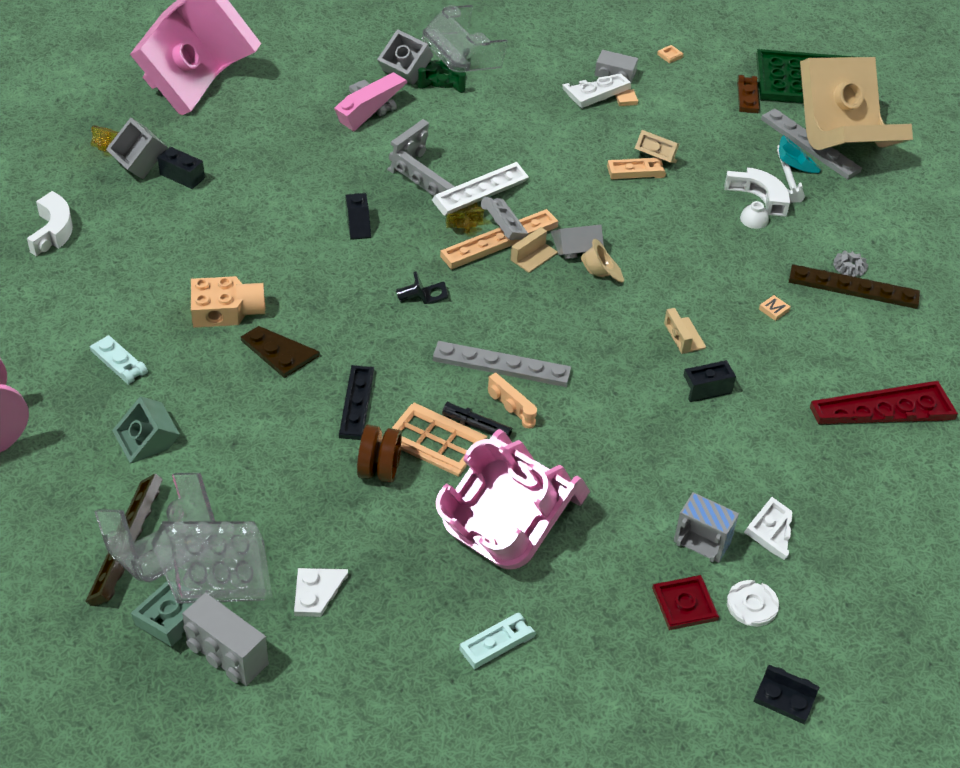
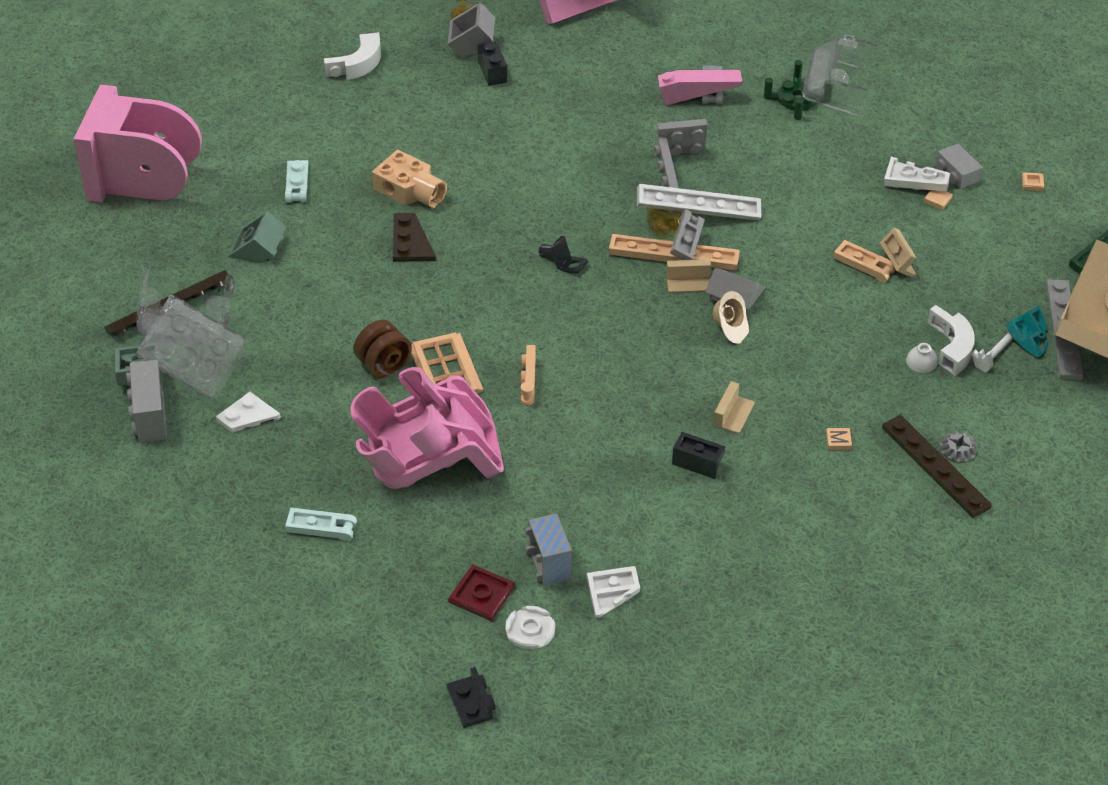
camera: 45 degrees right, 0 degrees up
black tile [339,365,374,440] -> none
black slope [345,193,371,240] -> none
light grey brick [377,29,433,85] -> none
light grey plate [433,341,571,387] -> none
black pin [442,401,513,437] -> none
reddish brown plate [737,75,759,113] -> none
dark red wing [810,381,958,424] -> none

